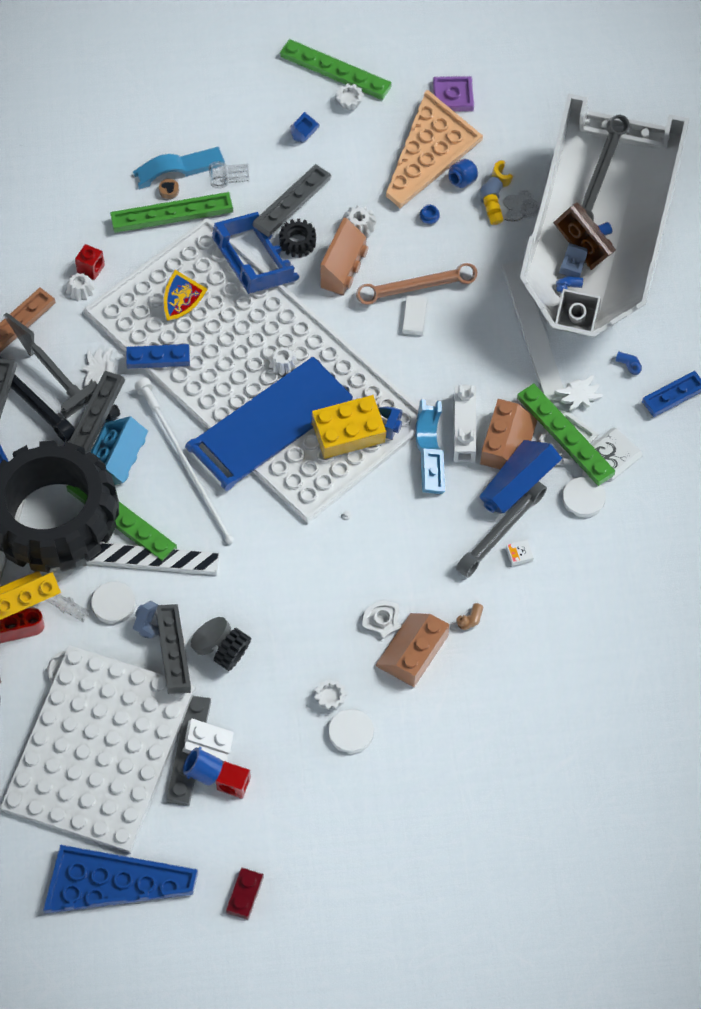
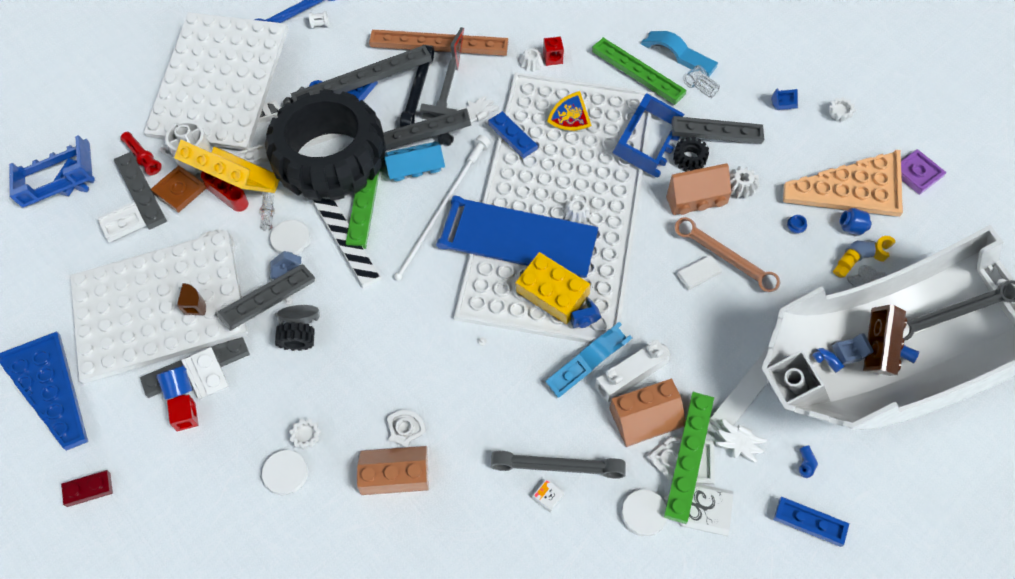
camera: 55 degrees right, 0 degrees up
medium nougat tile [159,179,179,199] -> none
bright green plate [280,39,392,100] -> none
medium nougat arm [456,603,483,630] -> none
blue slope [479,440,562,513] -> none
none -> reddish brown brick [177,283,206,315]

